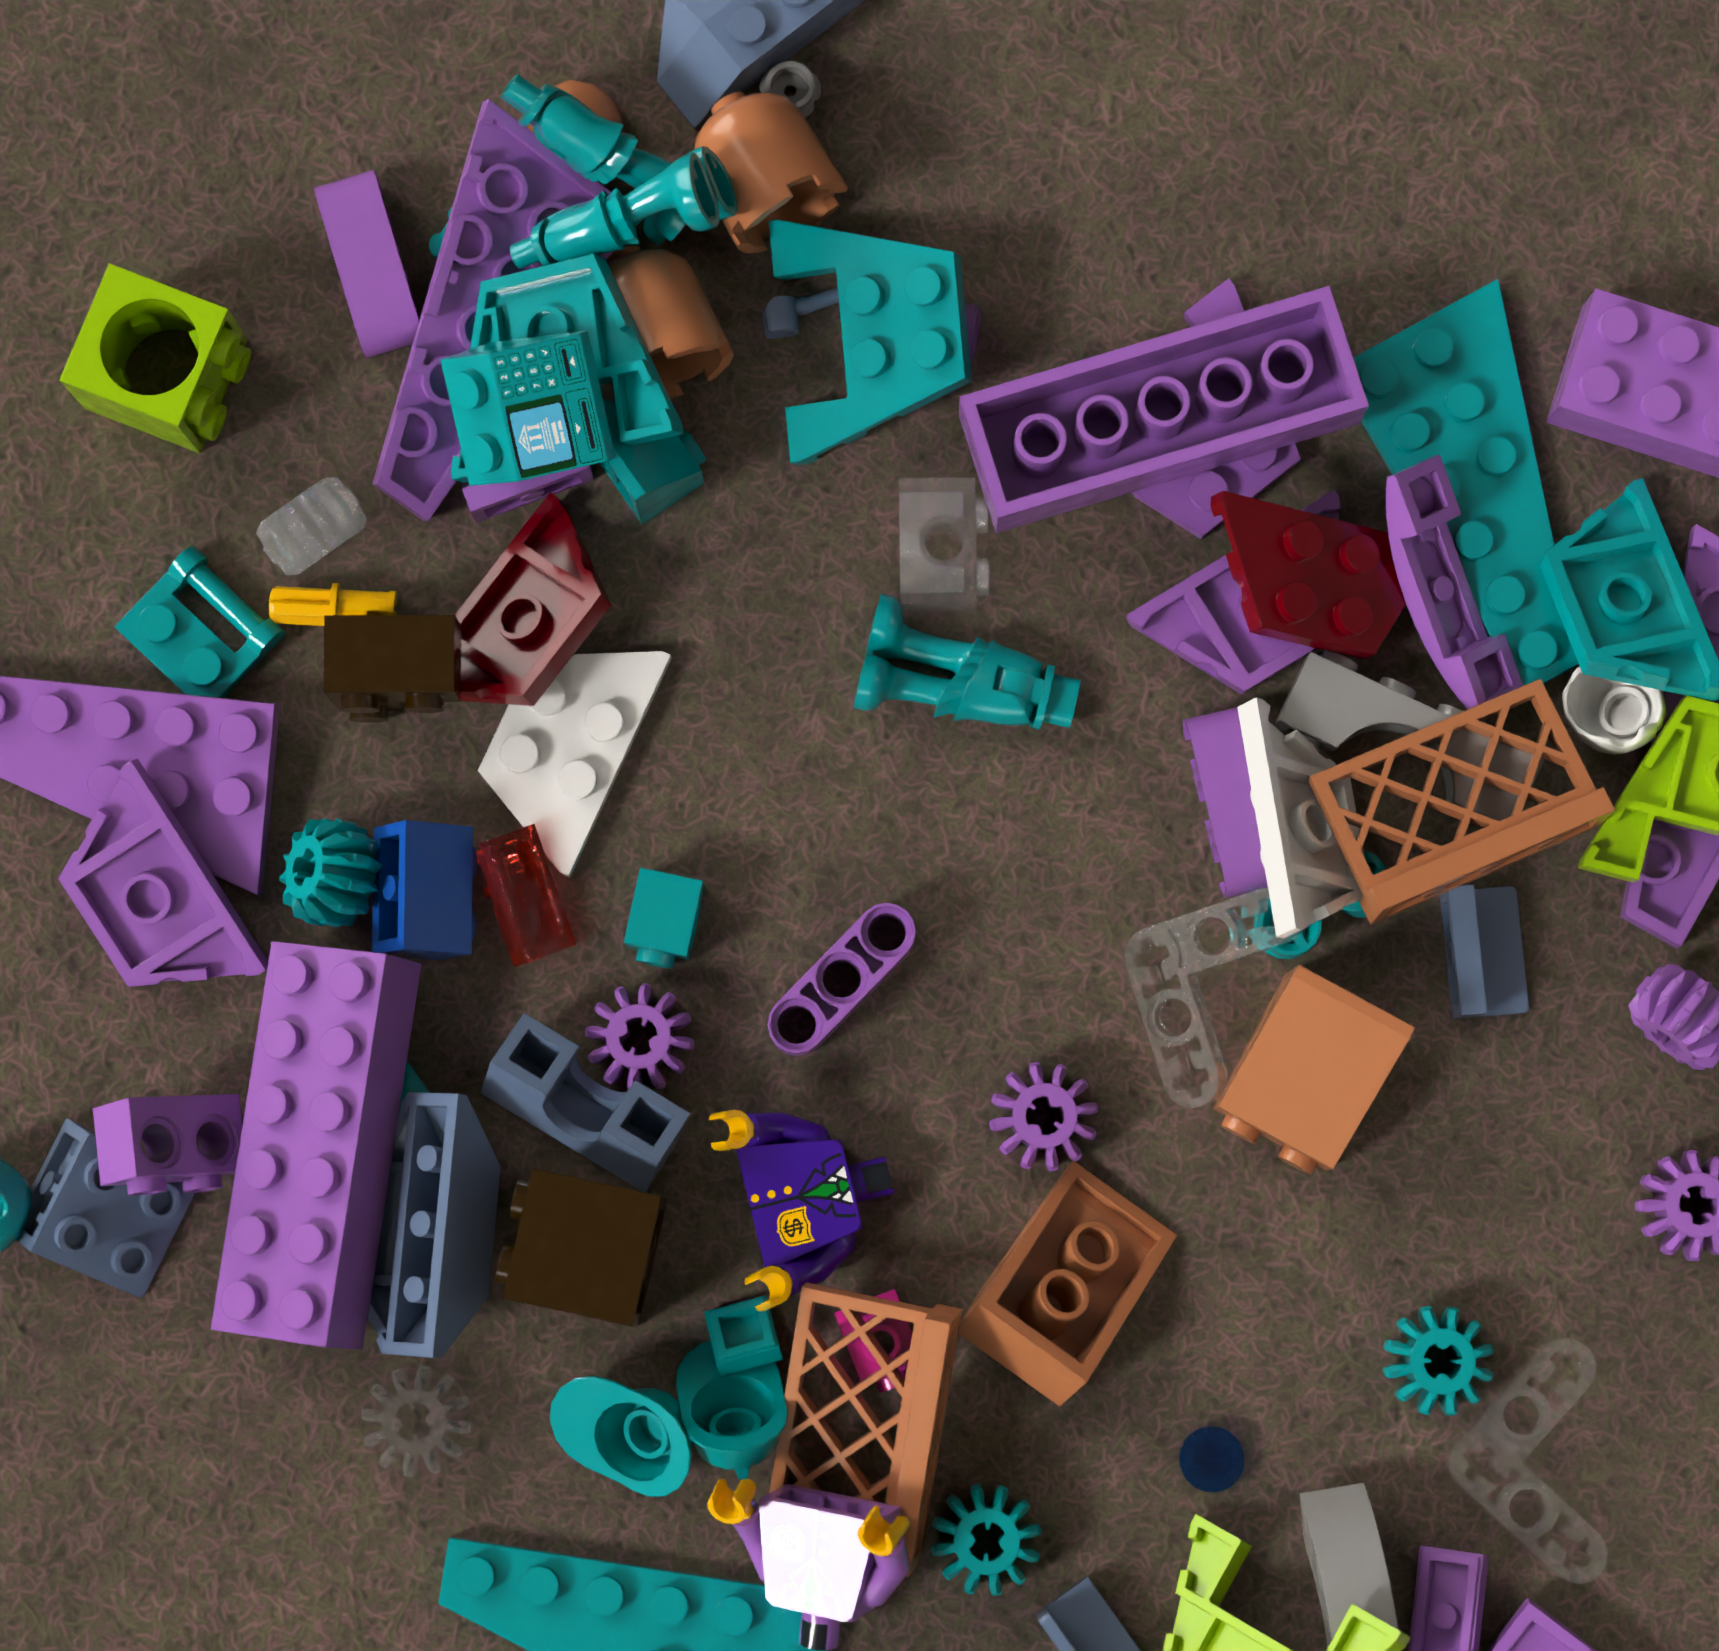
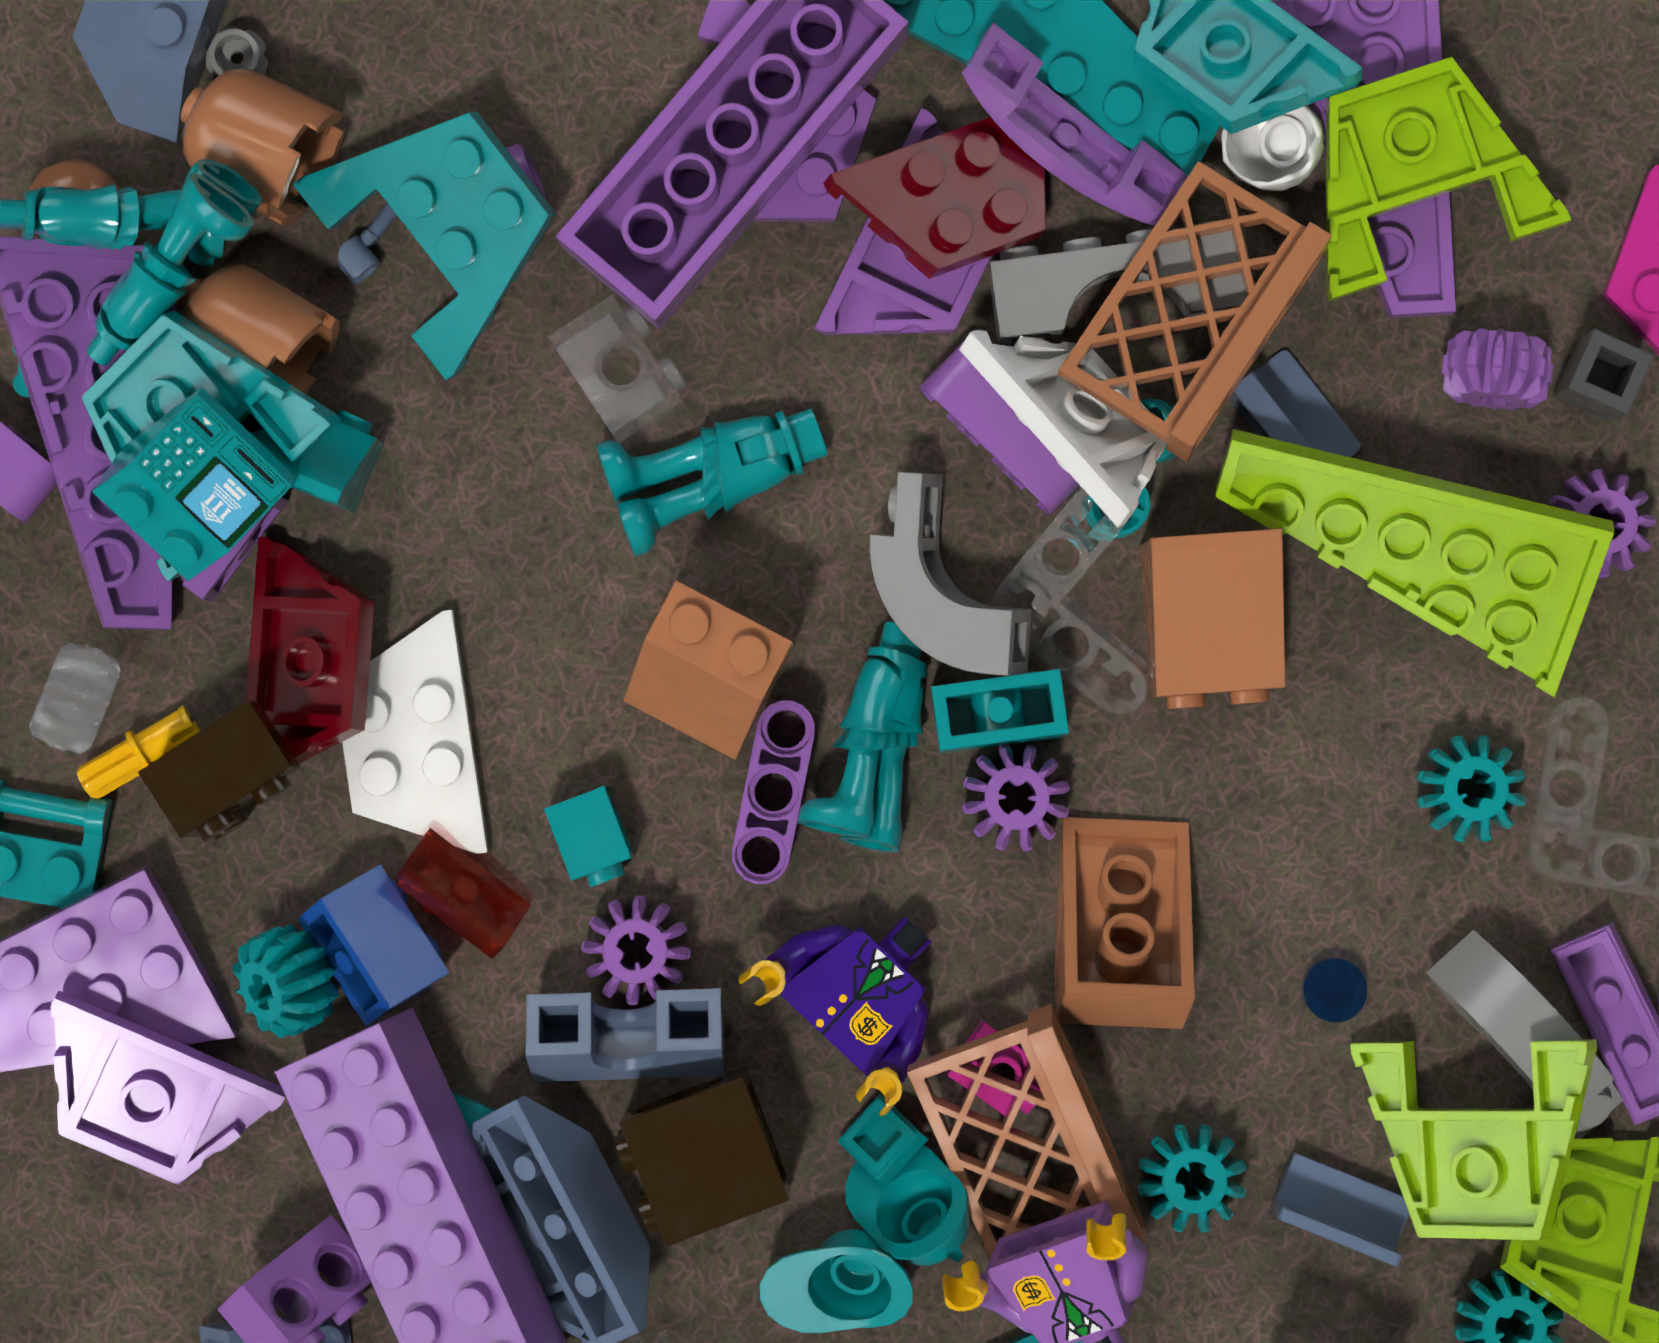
camera: 30 degrees left, 5 degrees up
none -> nougat slope [623,581,795,760]
none -> teal piece [797,622,927,853]
none -> light grey arch [870,472,1032,676]
none -> teal brick [930,669,1069,754]
none -> lime wing [1215,429,1614,697]

